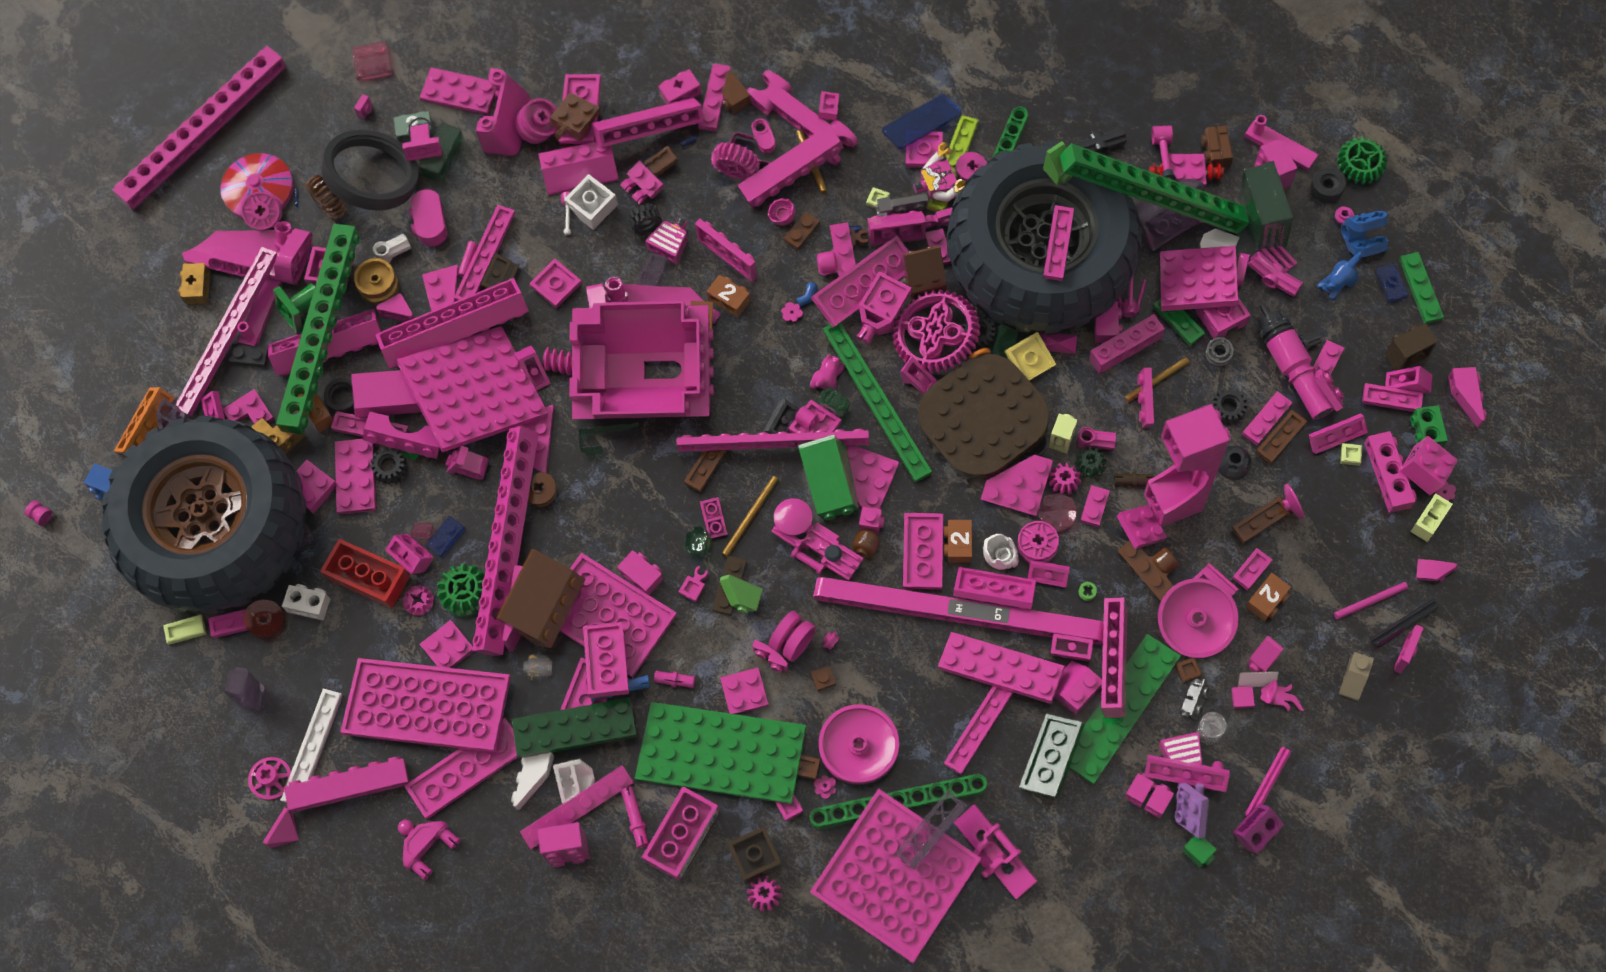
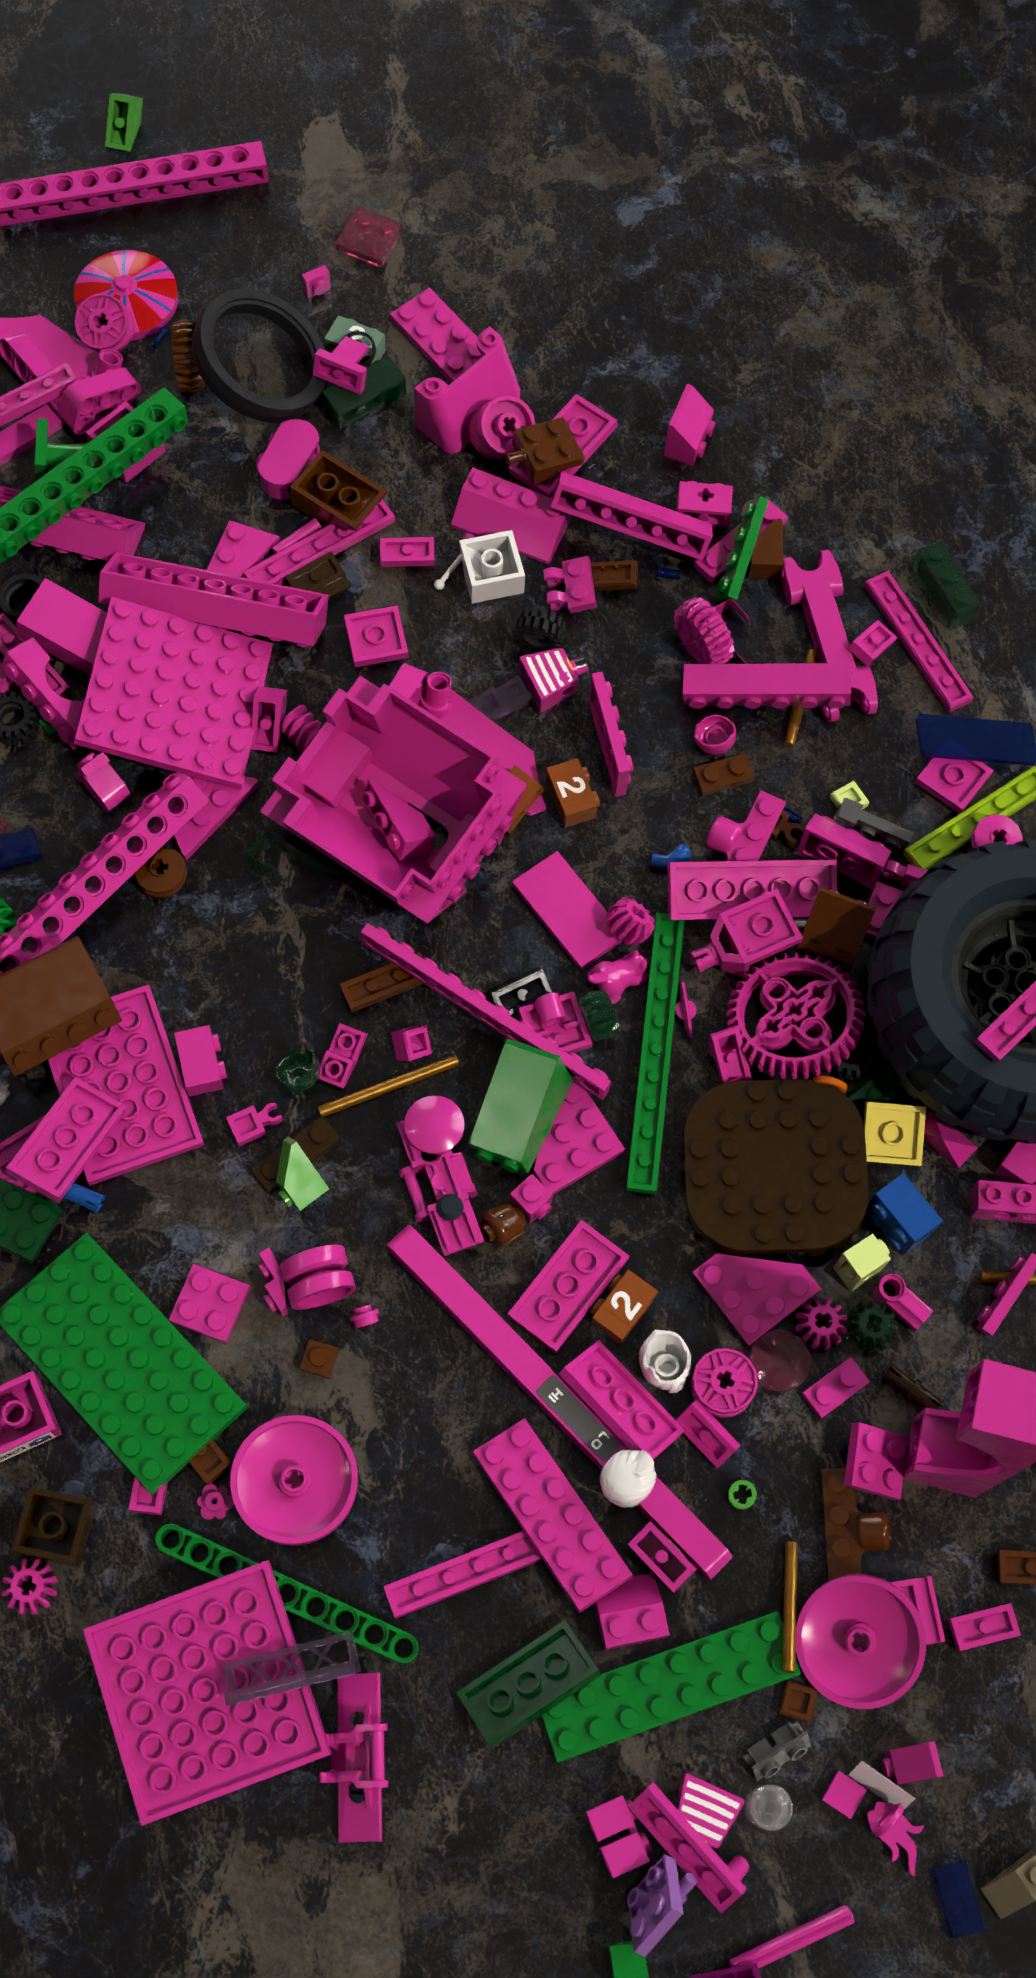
camera: 25 degrees right, 0 degrees up
pearl gold wheel [354,258,400,306] -> none
white piece [373,234,411,263] -> none
dark pink slope [376,293,414,322] -> none
dark pink pin [654,670,695,688] -> none
dark pink piece [752,119,775,153] -> none
dark pink plant [781,302,803,322] -> none
torso [913,142,966,202] -> none
dark pink brick [1101,598,1128,717] -> none
dark orange brick [1245,573,1291,622] -> none
none -> bright green slope [105,93,143,151]
none -> reddish brown slope [290,450,387,531]
none -> dark pink slope [362,778,436,861]
none -> dark pink plate [380,537,435,567]
none -> dark pink slope [391,1025,432,1061]
none -> dark pink tile [512,851,623,971]
none -> white hair [600,1450,656,1507]
none -> dark pink gear [605,897,655,946]
none -> dark pink slope [664,384,716,466]
none -> dark pink piece [675,981,696,1038]
none -> green plate [716,496,769,603]
none -> pearl gold bar [782,1541,798,1673]
none -> dark pink tile [864,570,974,713]
none -> blue brick [866,1173,943,1256]
none -> clear green brick [912,540,981,631]
none -> clear blue plate [932,1860,986,1939]

